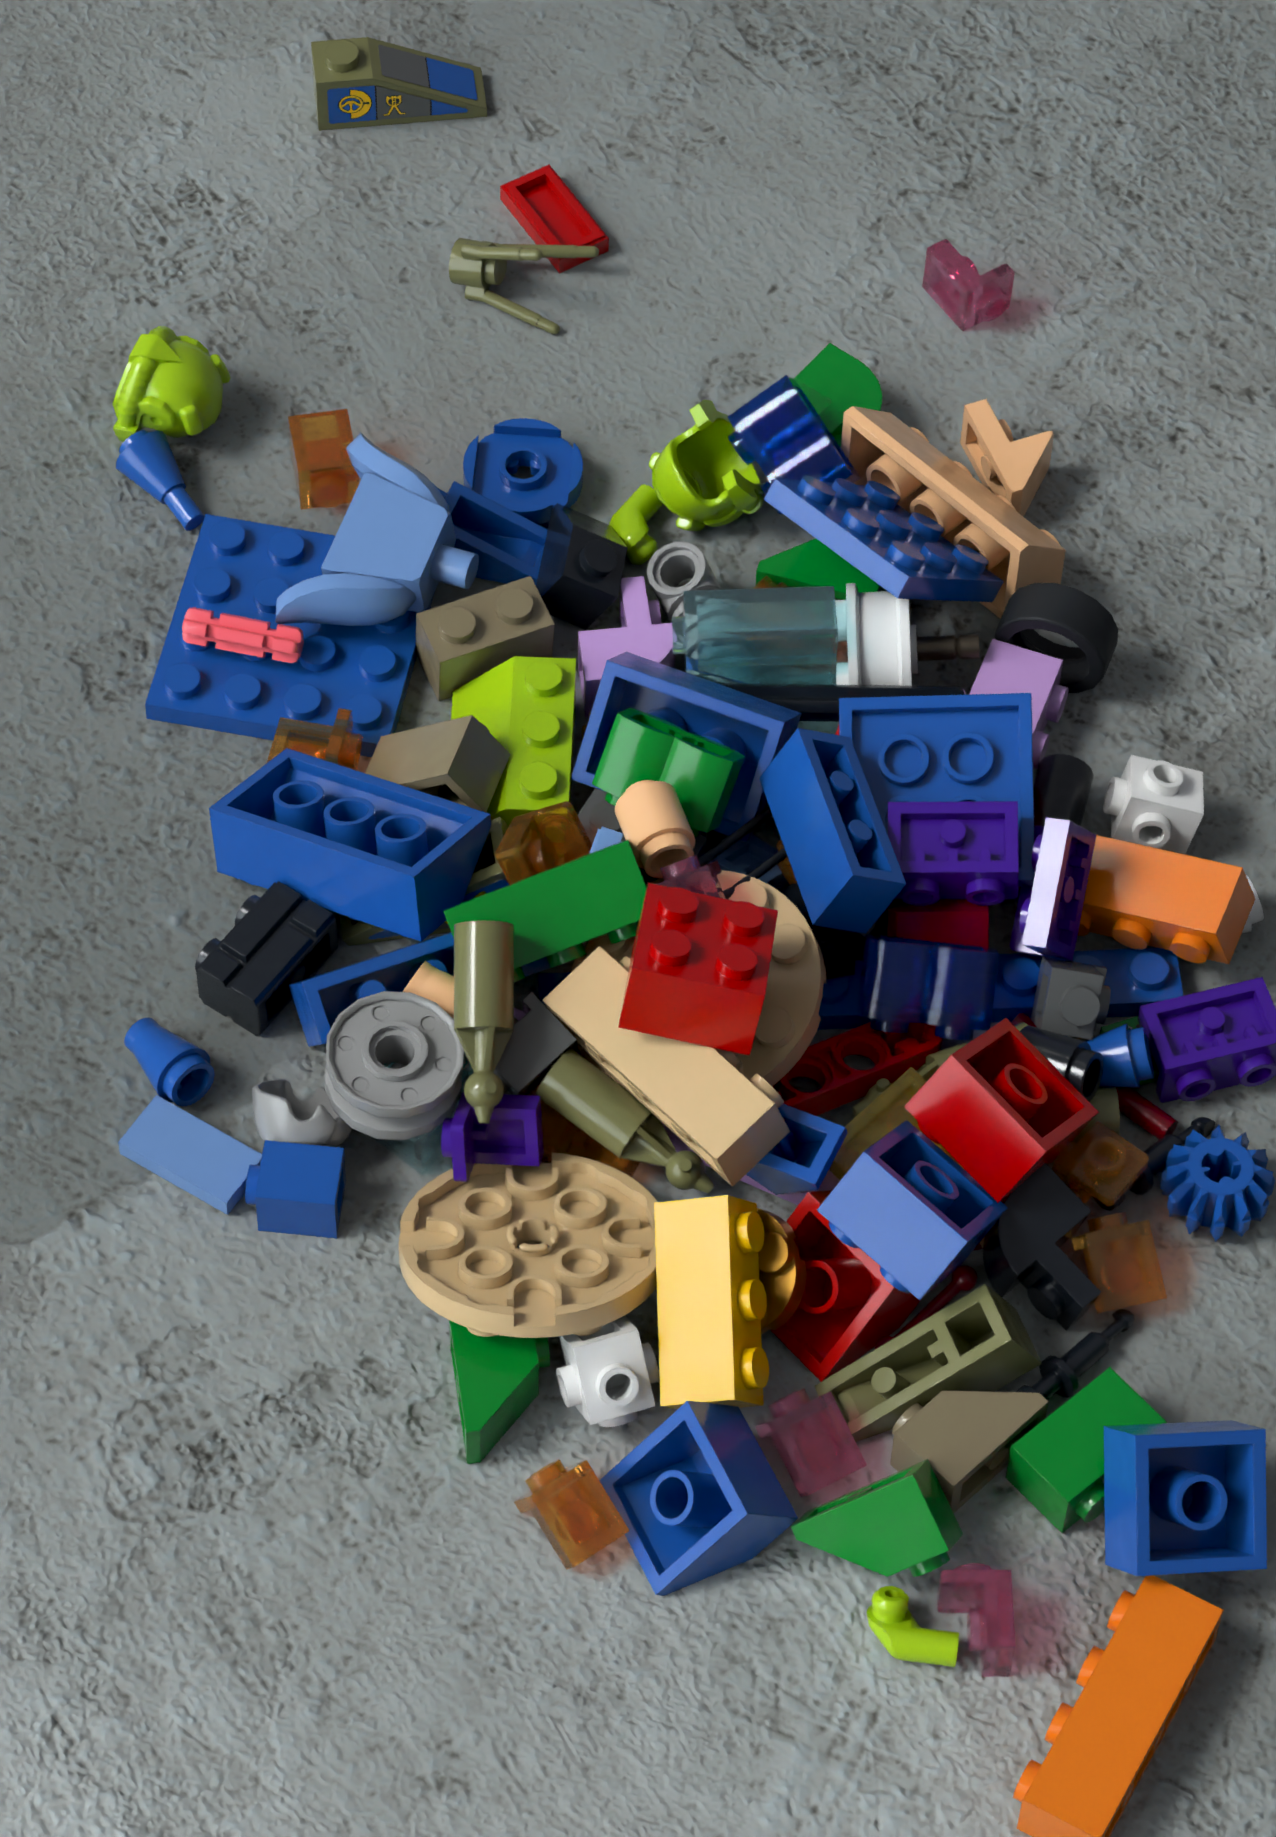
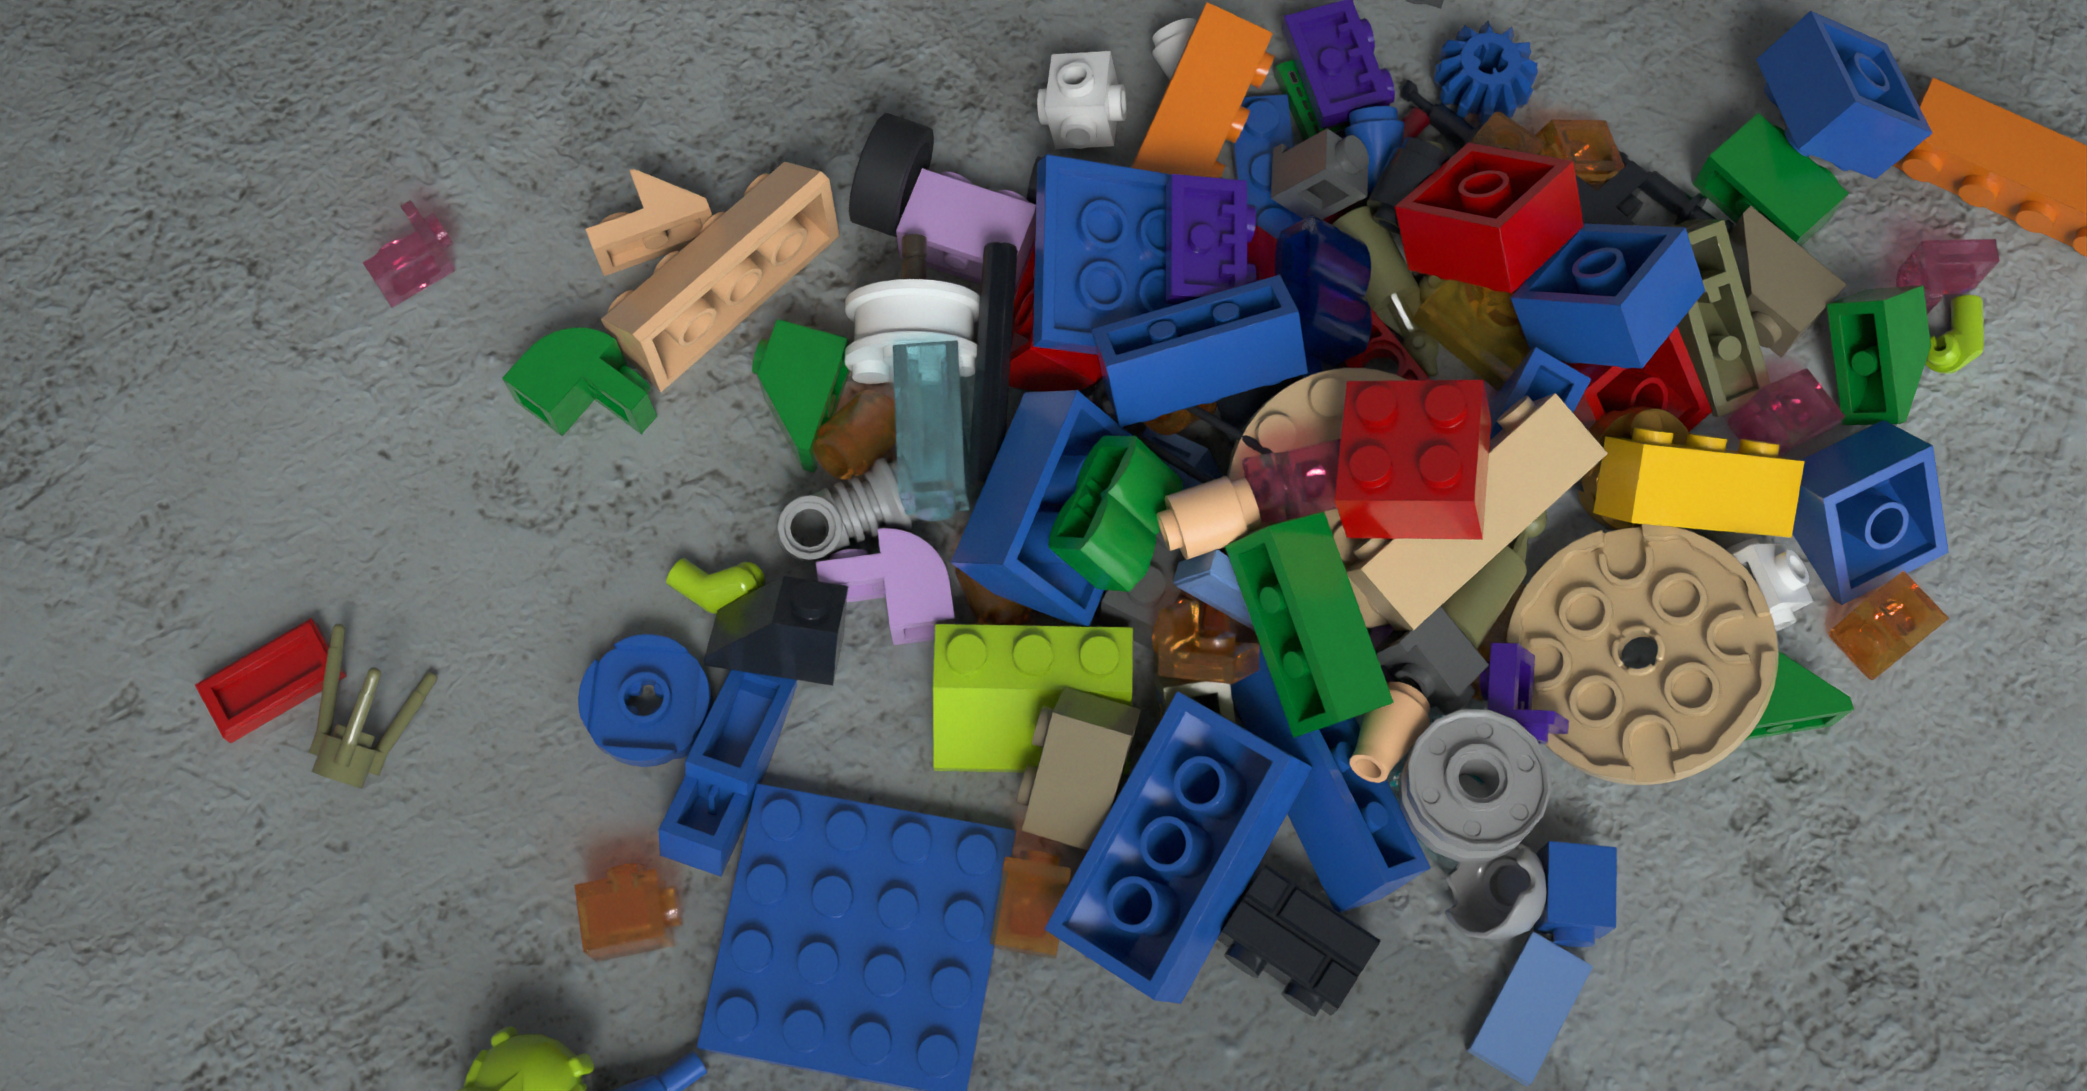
camera: 90 degrees left, 15 degrees up
blue cone [124,1018,215,1106] -> none
coral axle [182,607,304,664] -> none
medium blue torso [275,432,479,626] -> none
slope [311,37,487,131] -> none
dark tan brick [416,576,555,702] -> none
olive wheel [454,920,514,1124] -> none
lime helmet [649,400,765,531] -> none
clear blue brick [728,375,860,515] -> none
blue plate [764,475,1004,602] -> none
dark purple bracket [1010,817,1096,961] -> none

